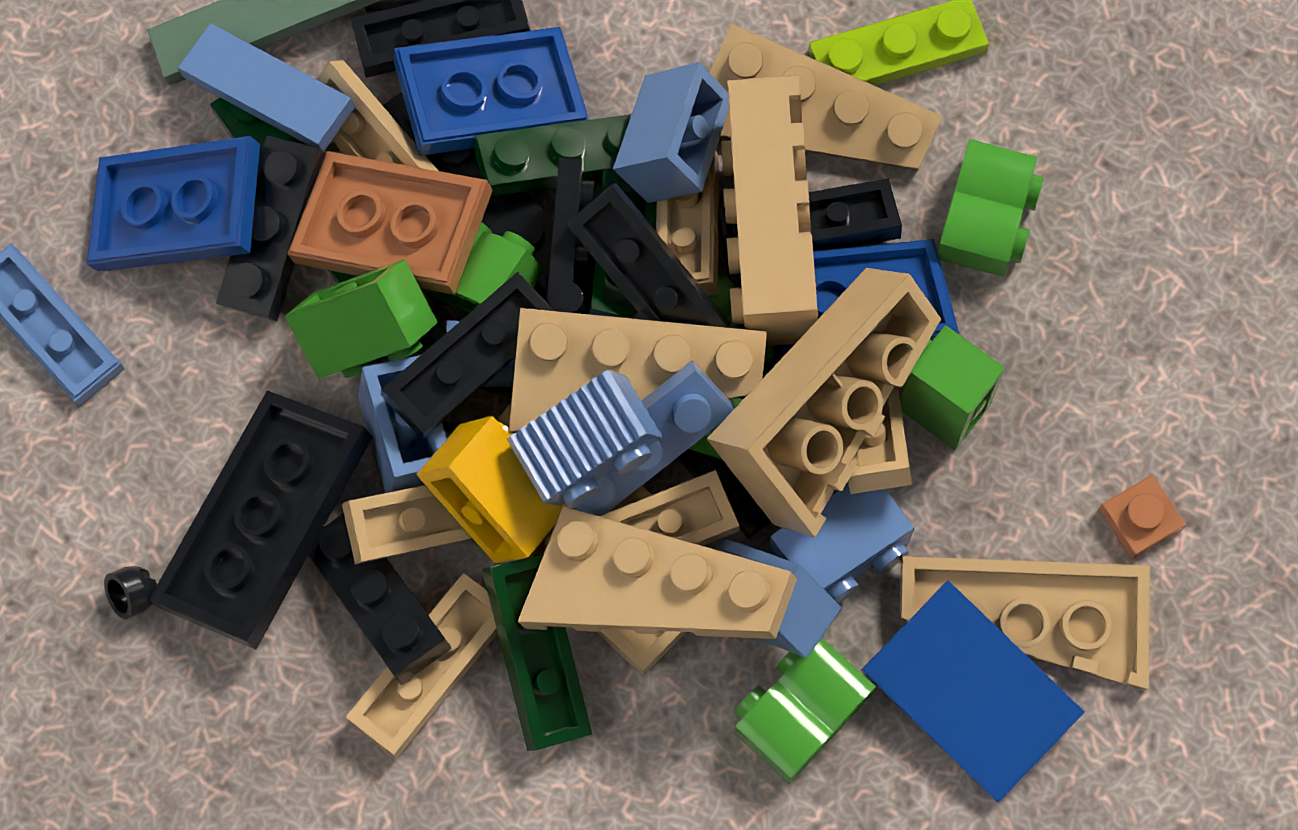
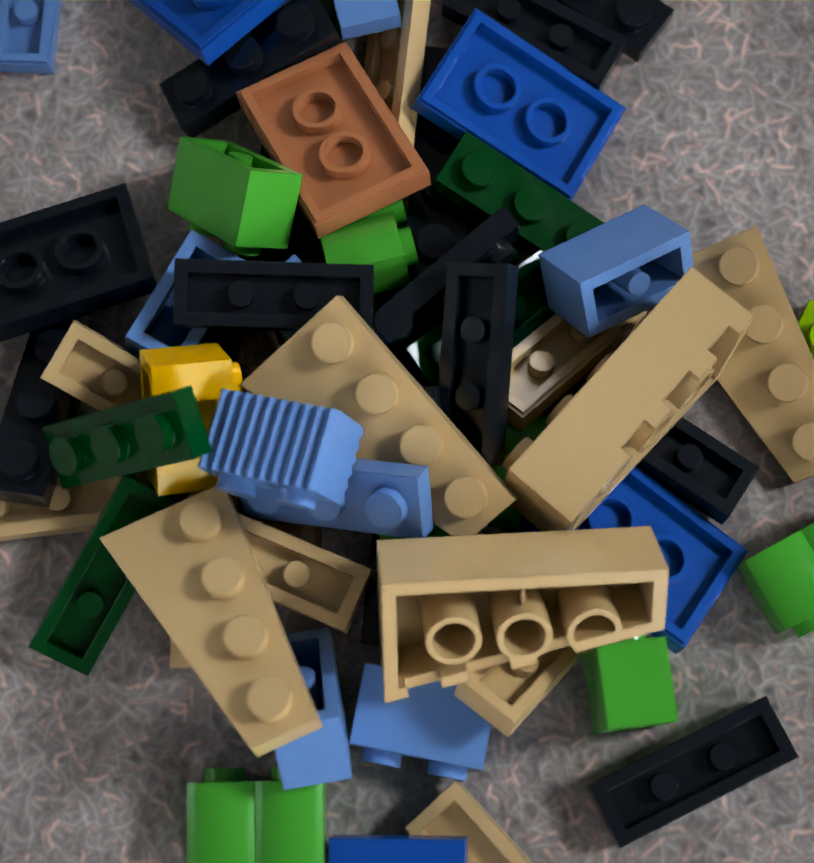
camera: 45 degrees right, 5 degrees up
none -> dark green plate [42,385,213,489]
none -> black plate [586,696,799,848]

